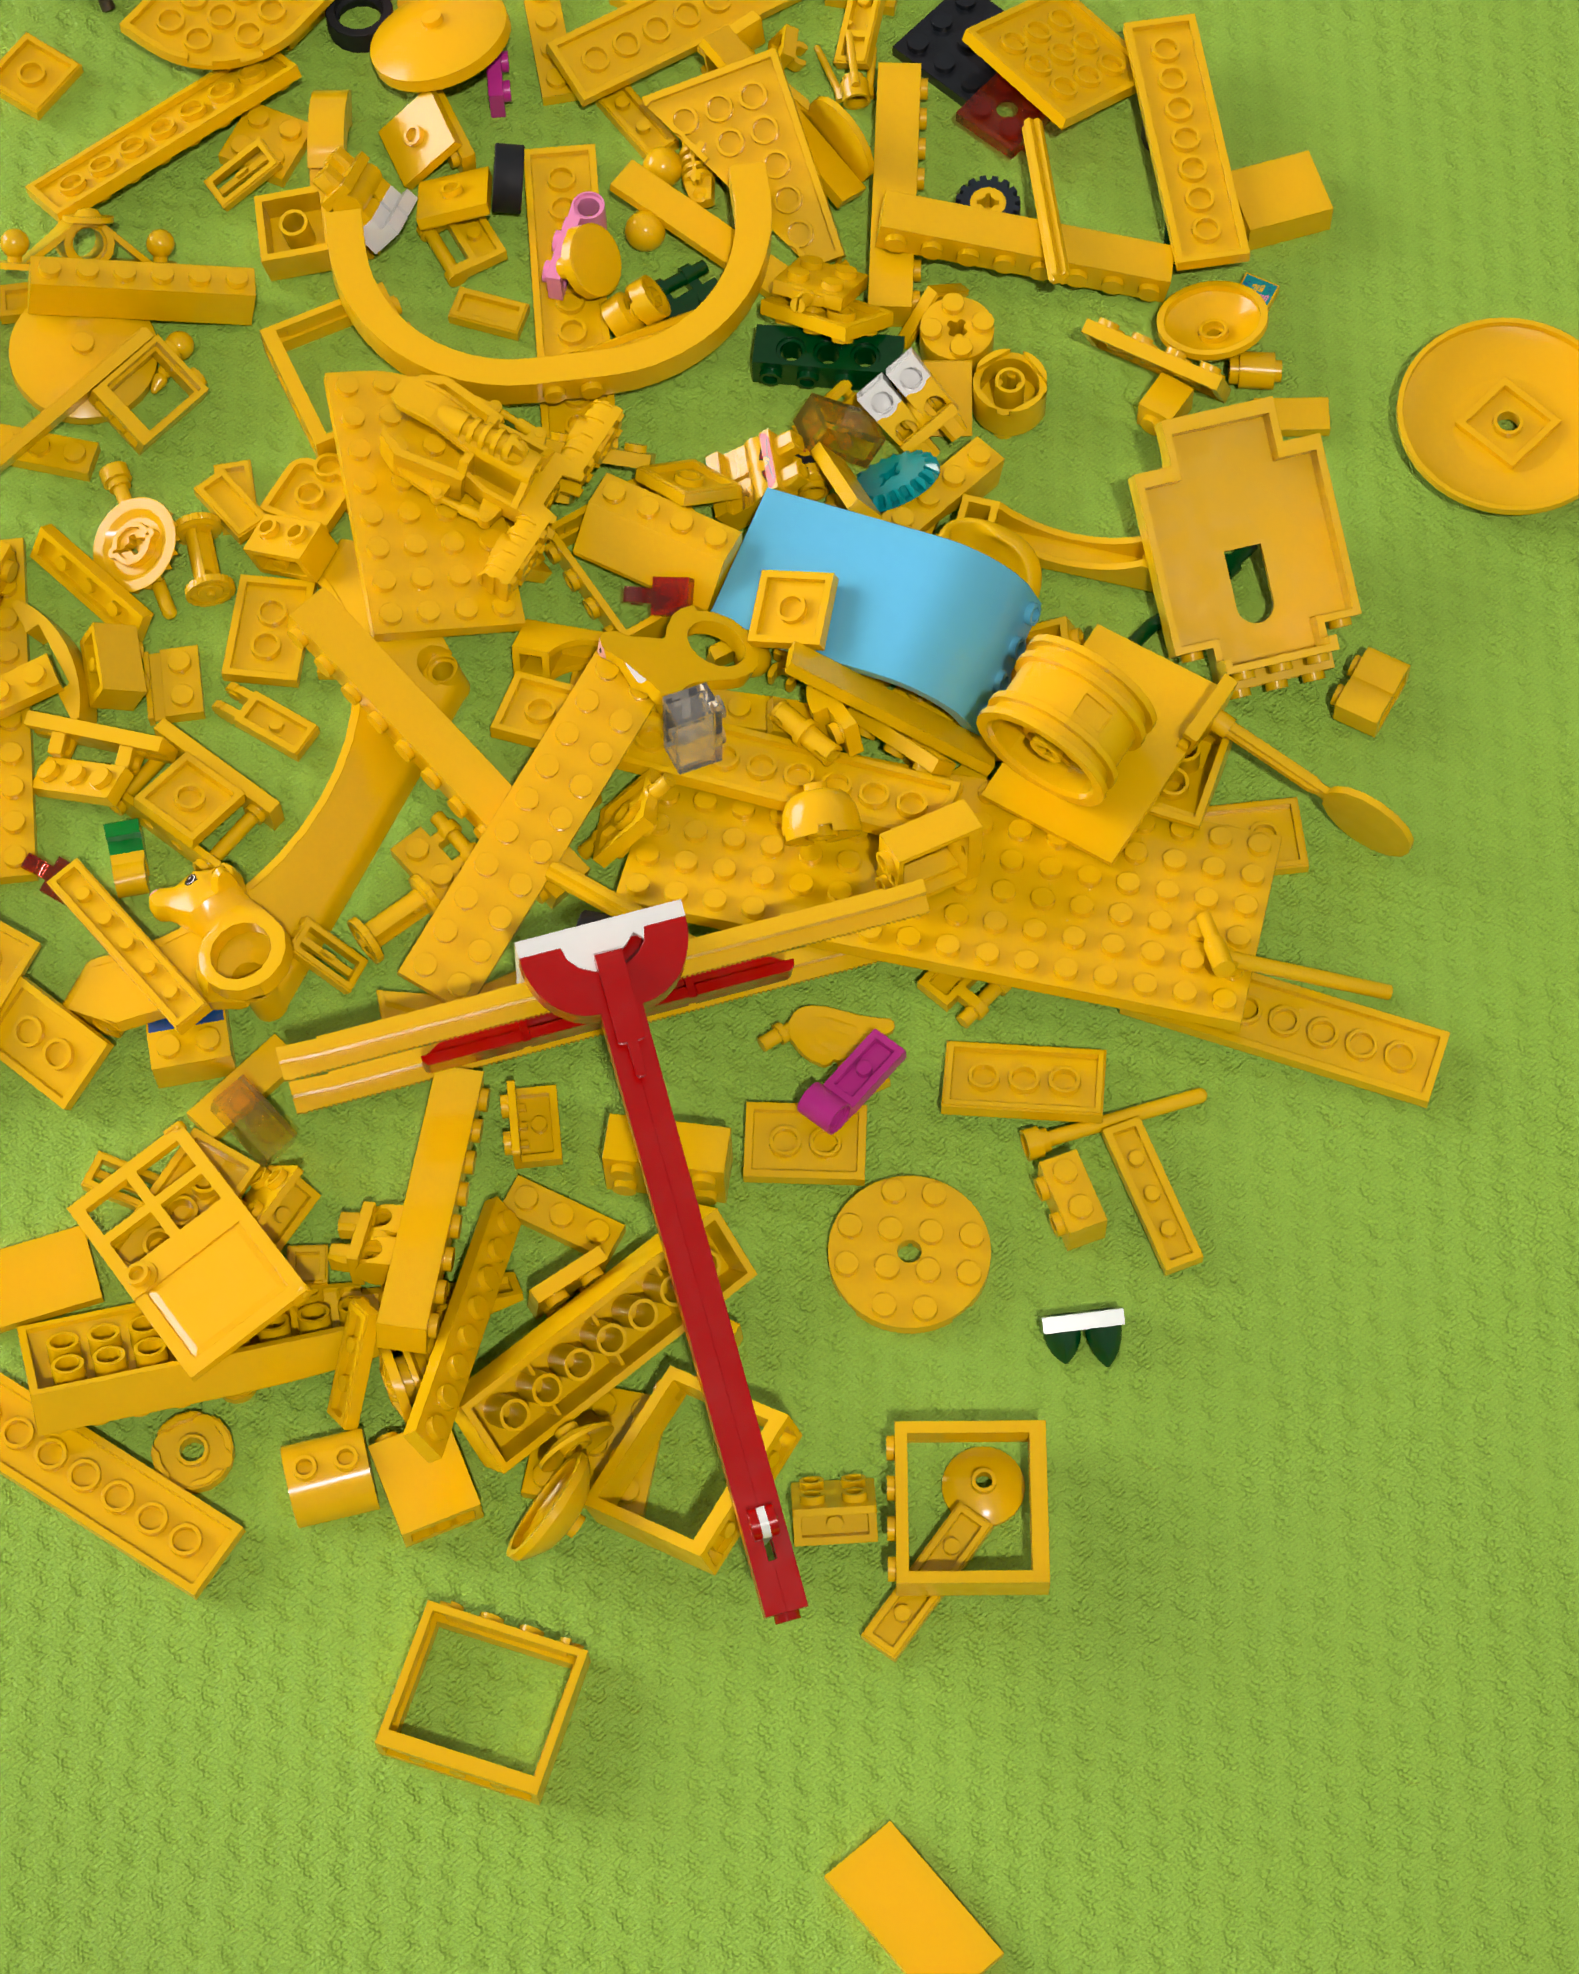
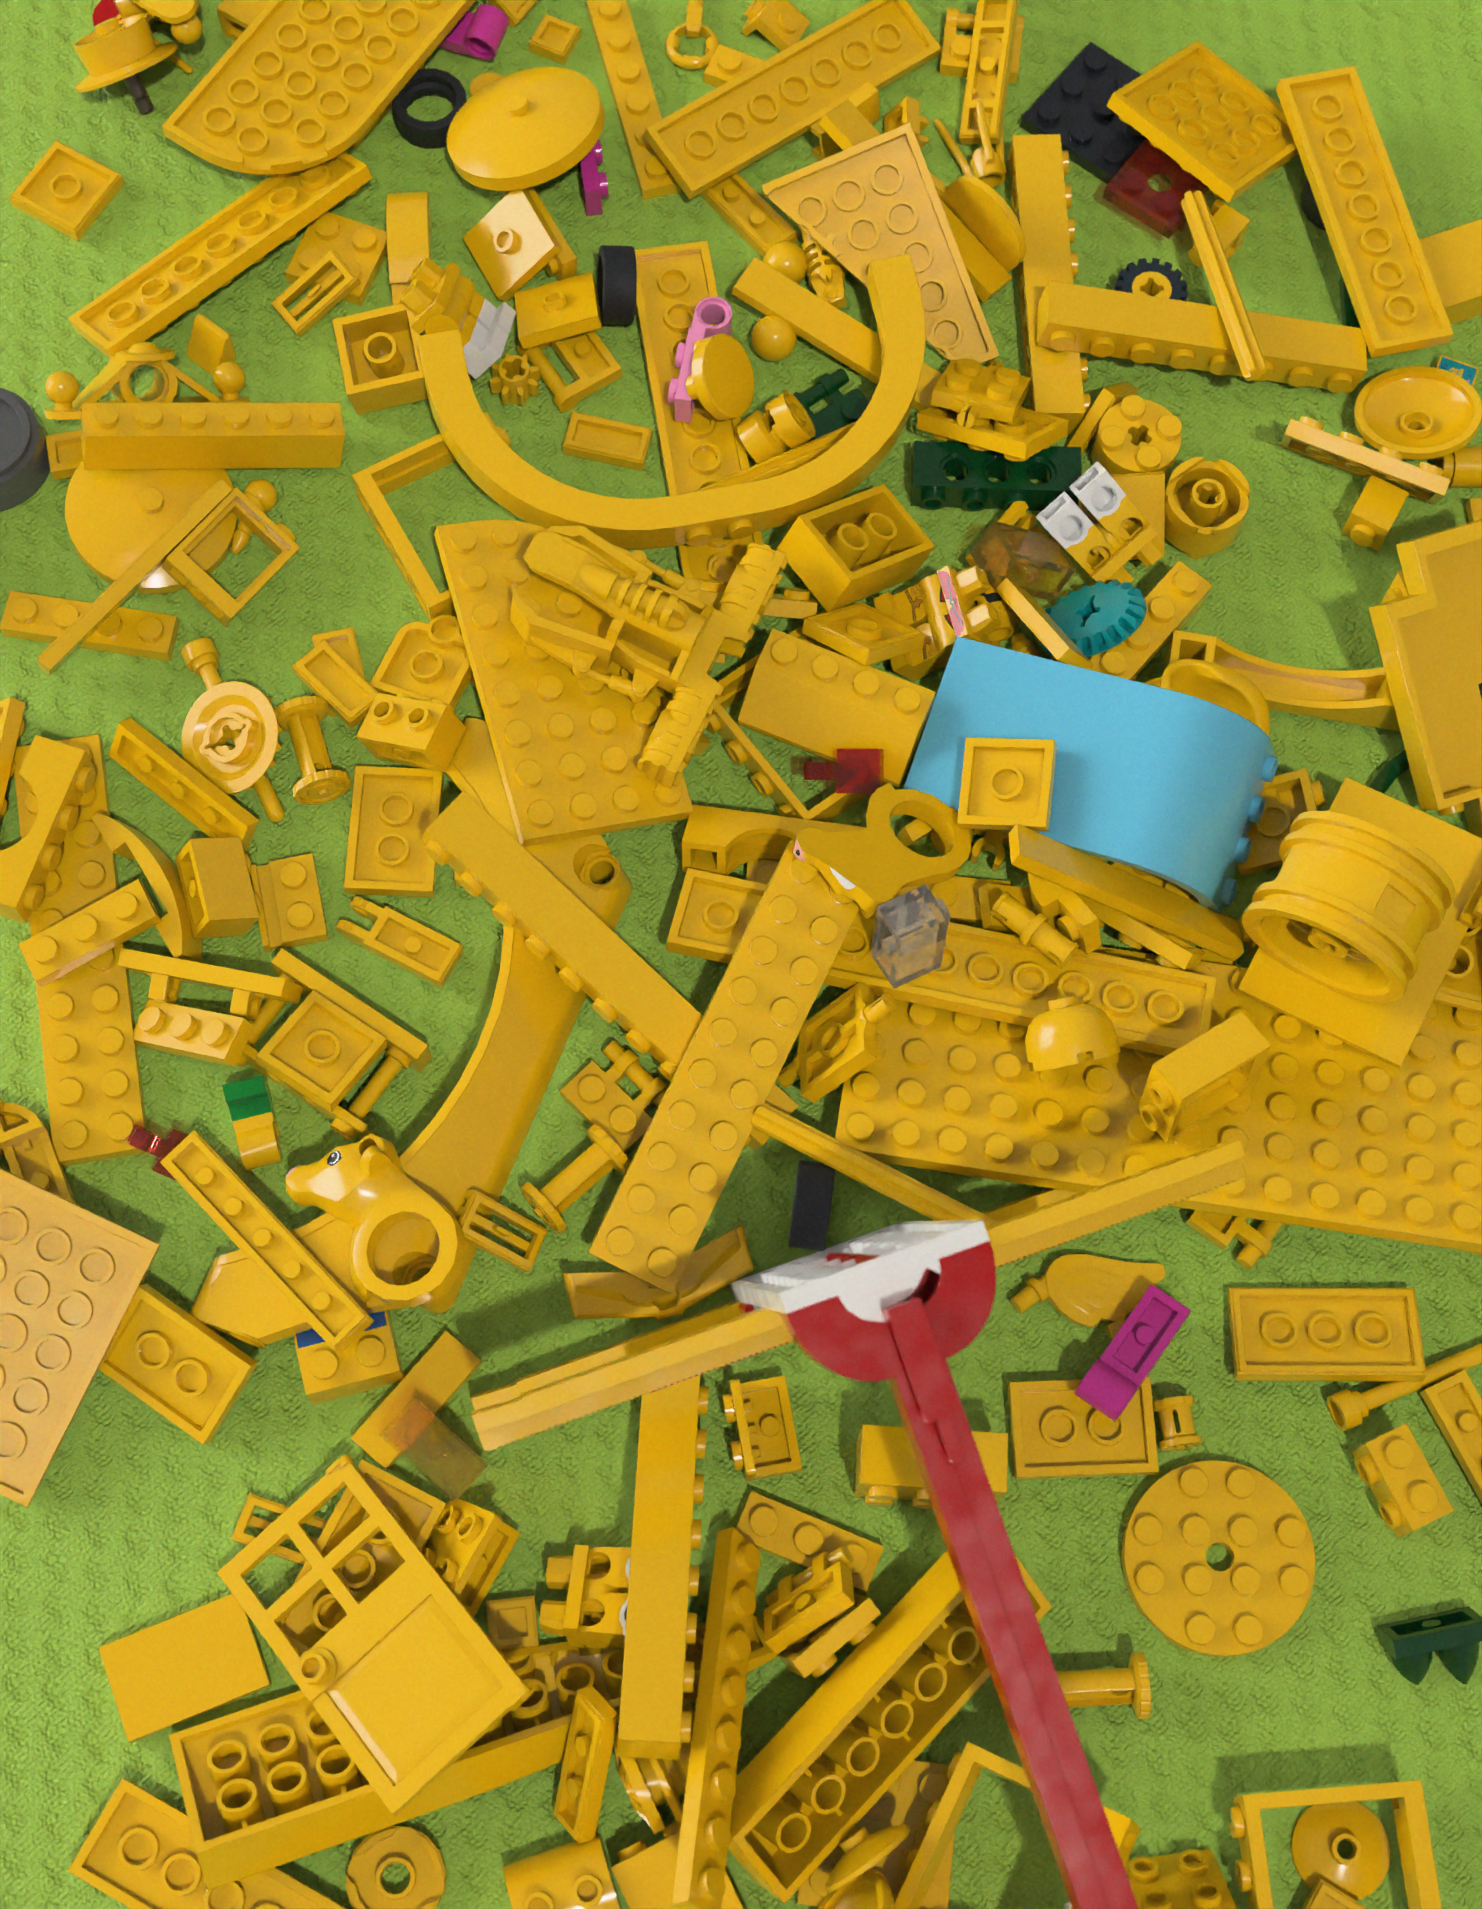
camera: 10 degrees left, 5 degrees up
none -> yellow slope [187,314,236,376]
none -> yellow gear [490,353,540,406]
none -> yellow plate [763,1545,855,1654]
none -> yellow brick [777,484,936,612]
none -> yellow hose [1056,1652,1151,1719]
none -> yellow bush [1153,1396,1203,1451]
none -> yellow brick [1188,199,1250,268]

